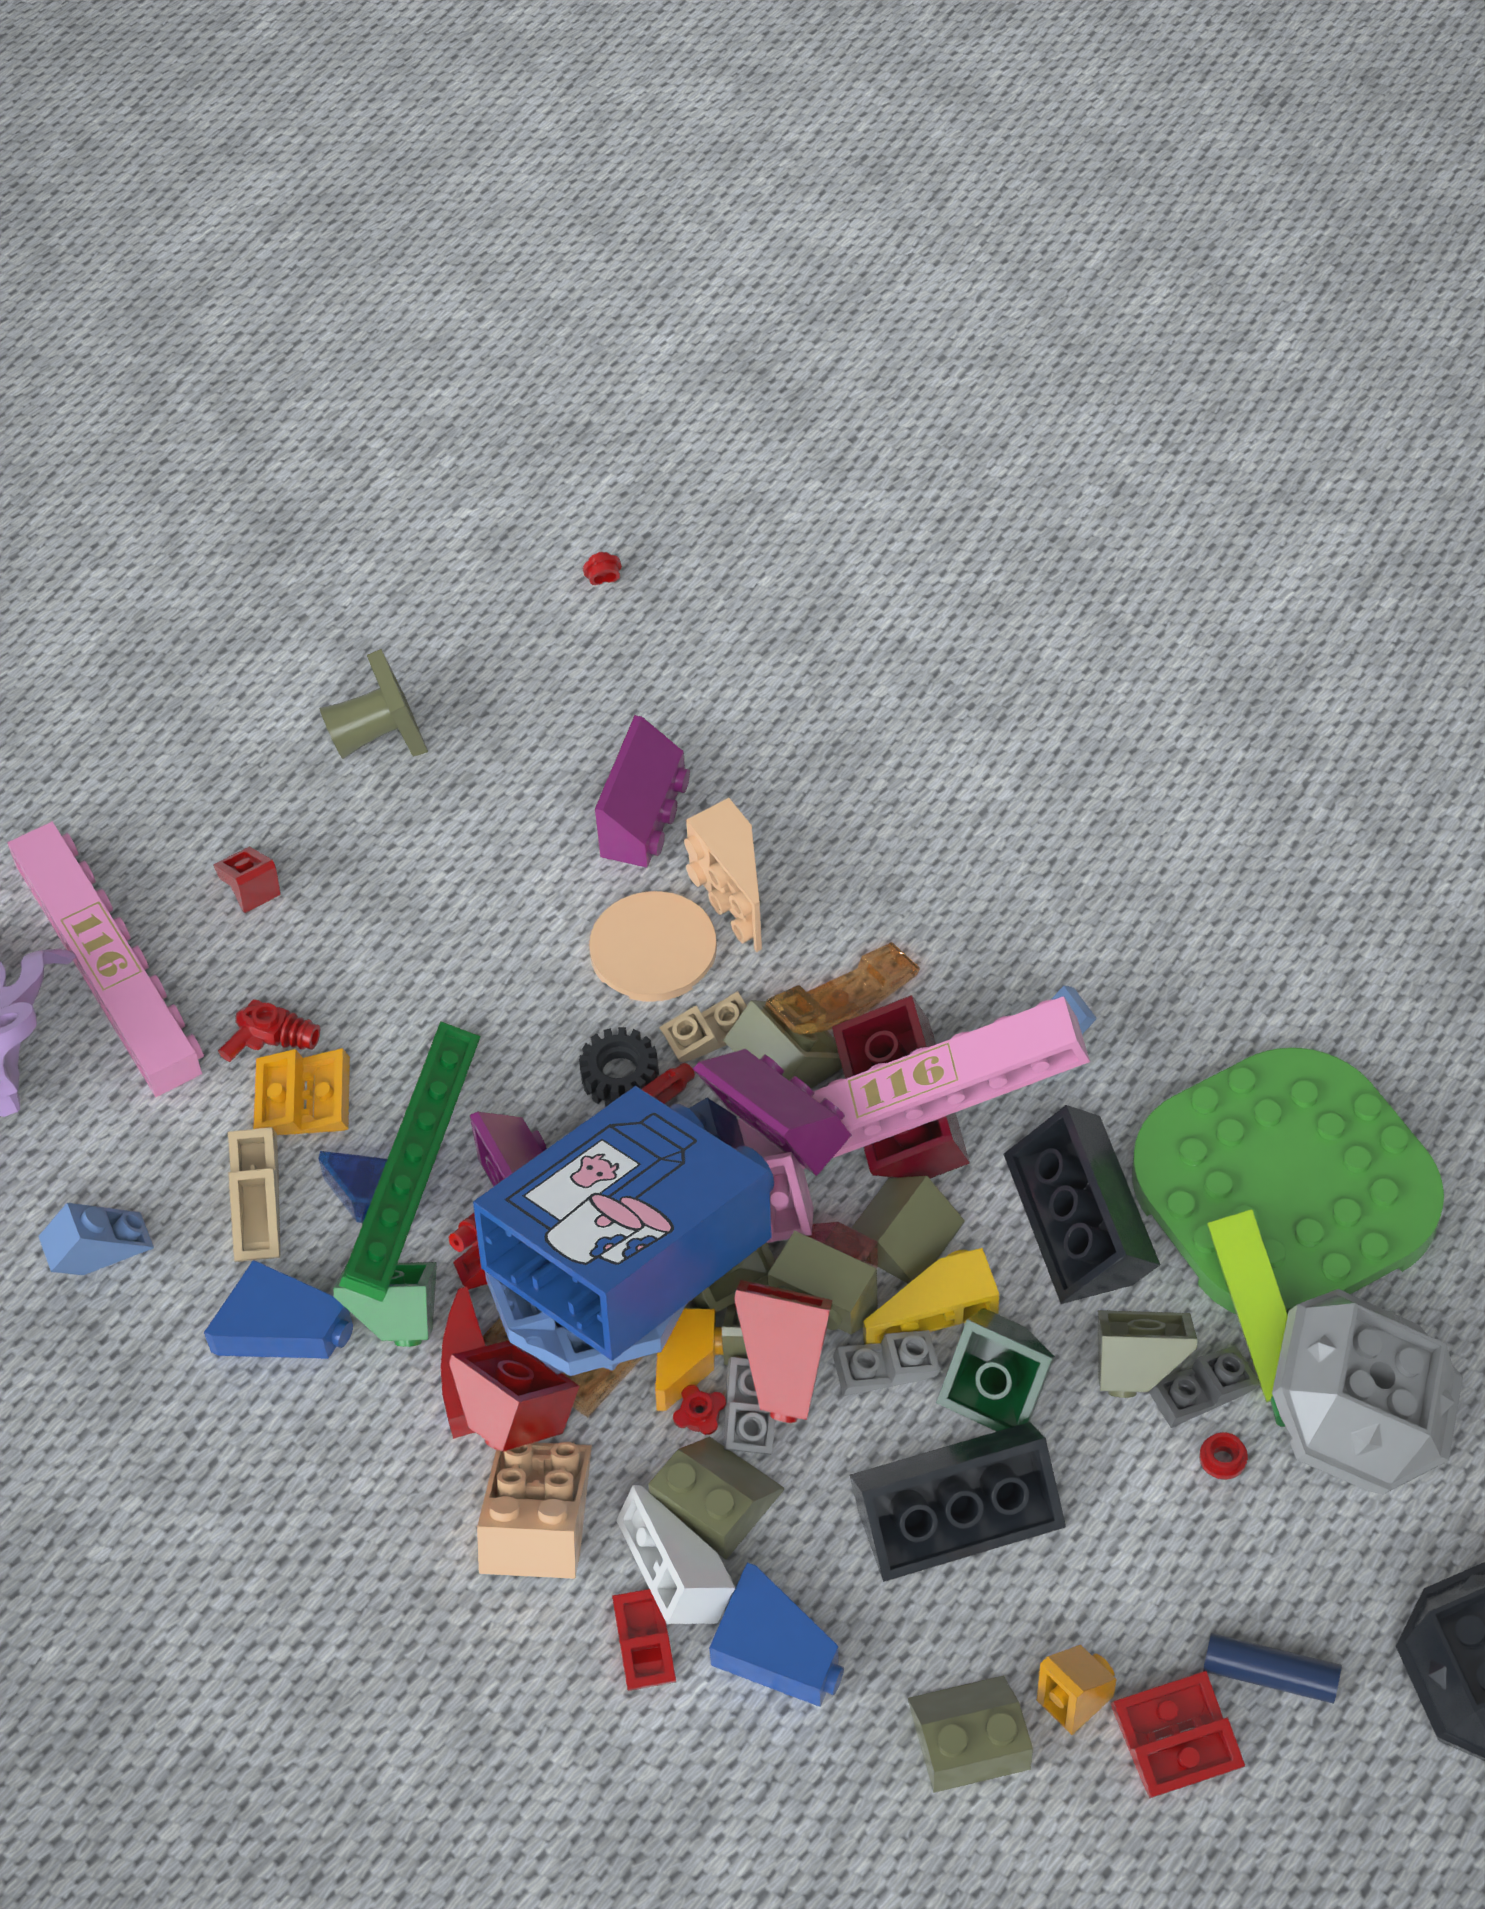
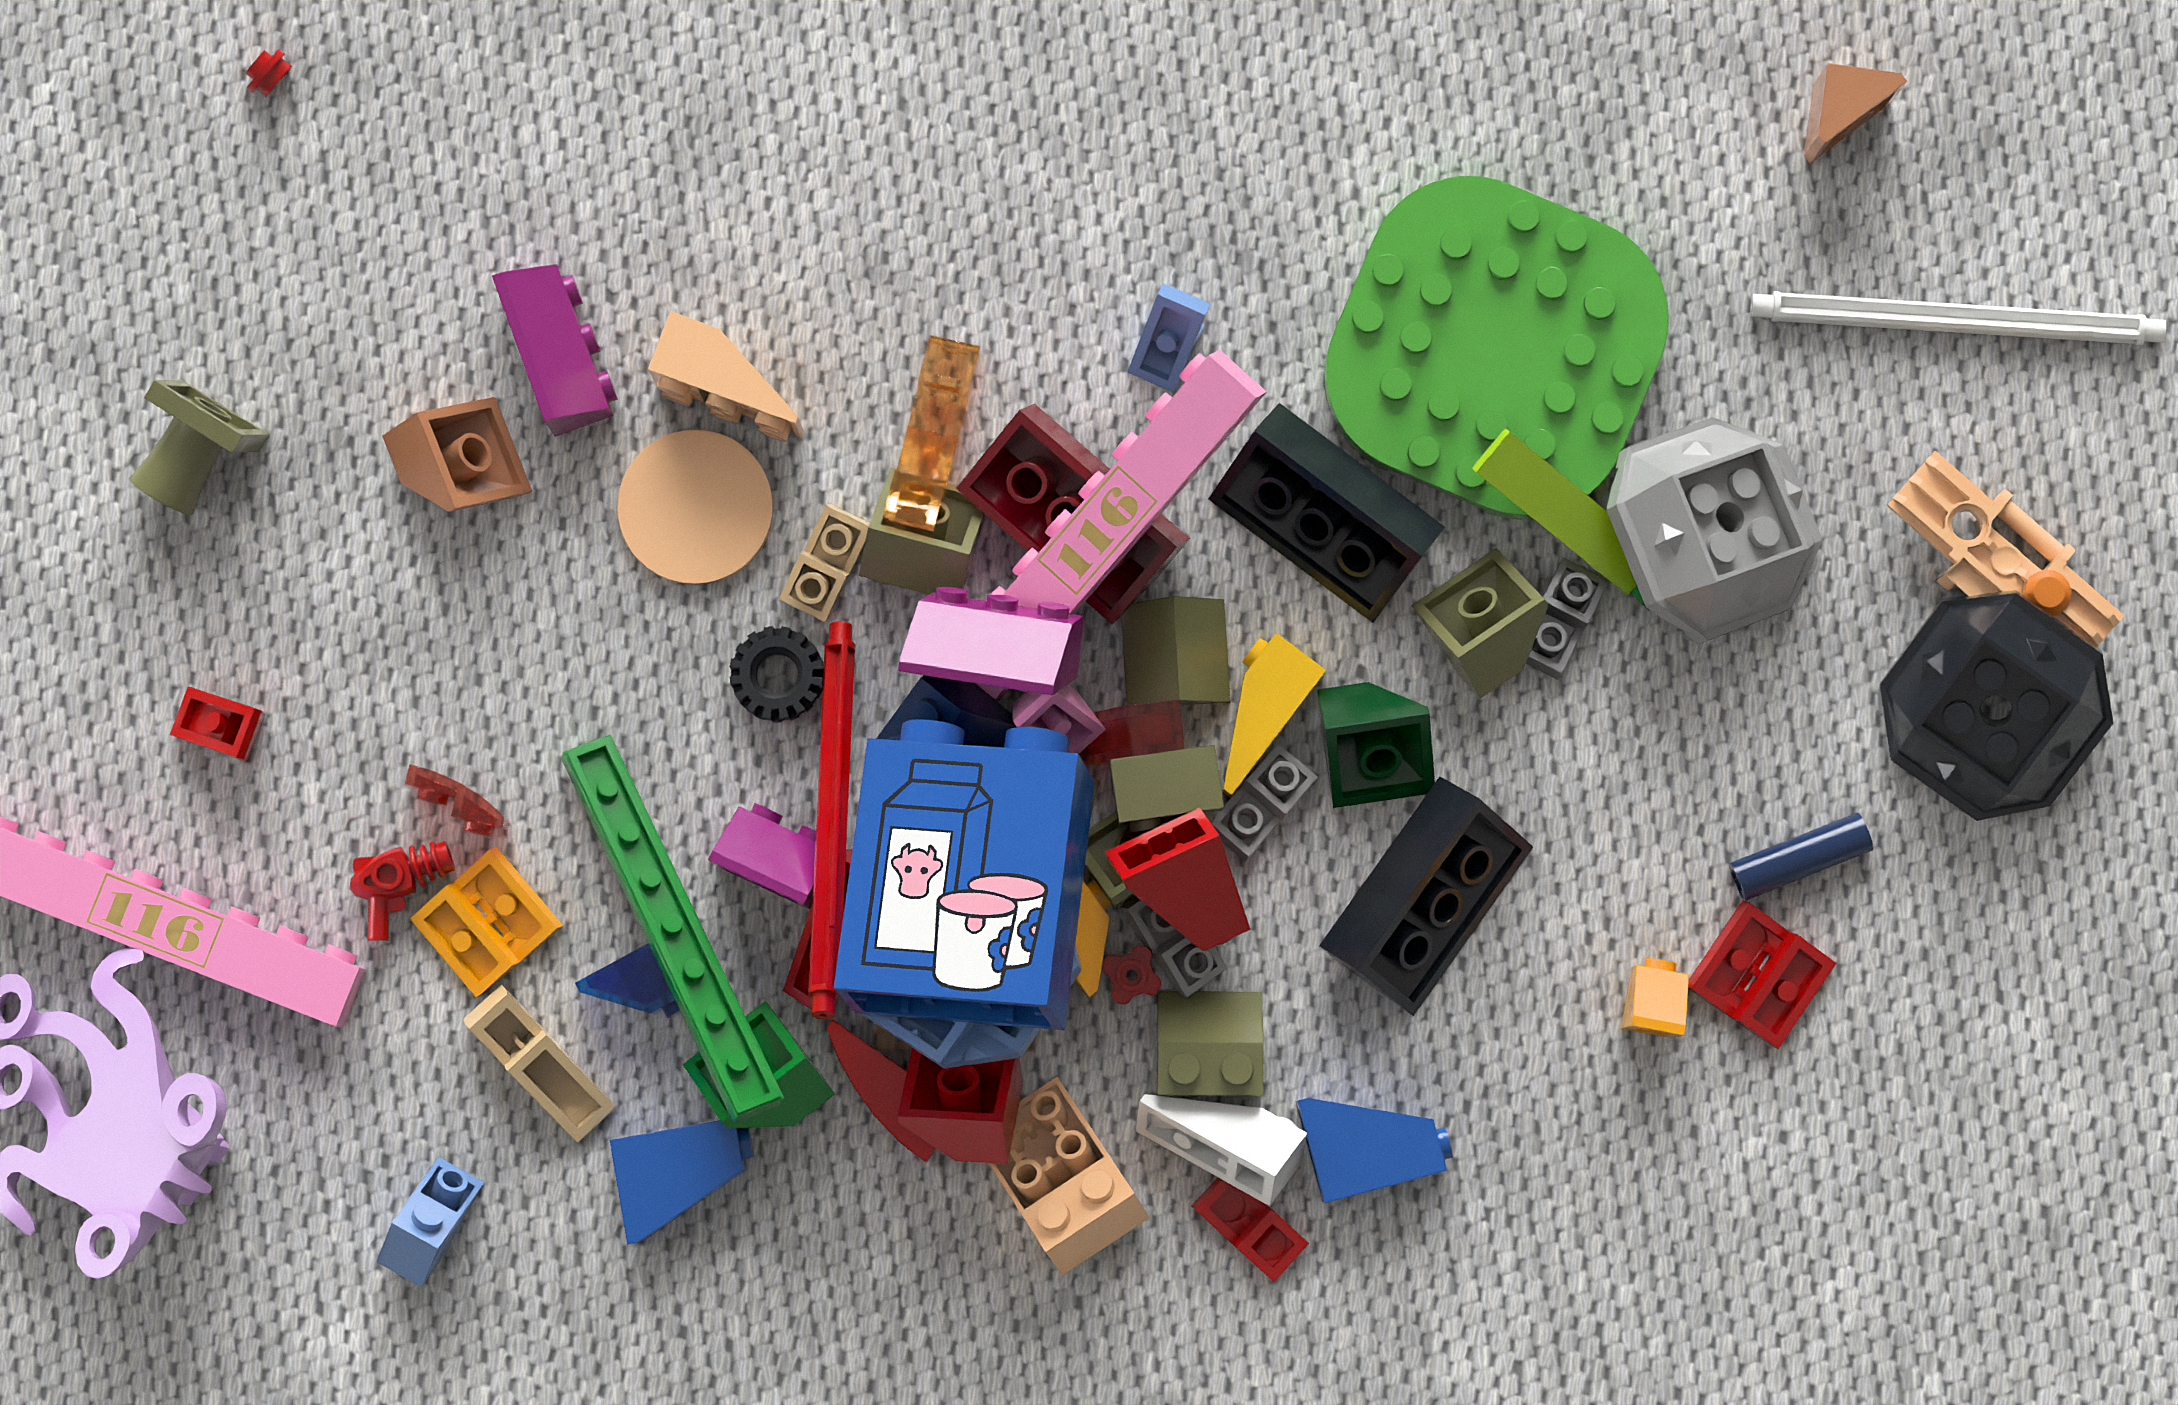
camera: 40 degrees left, 30 degrees up
olive slope [908,1675,1033,1793] -> none
red plate [1199,1432,1248,1480] -> none
none -> nougat slope [382,397,532,512]
none -> clear red slope [405,764,510,838]

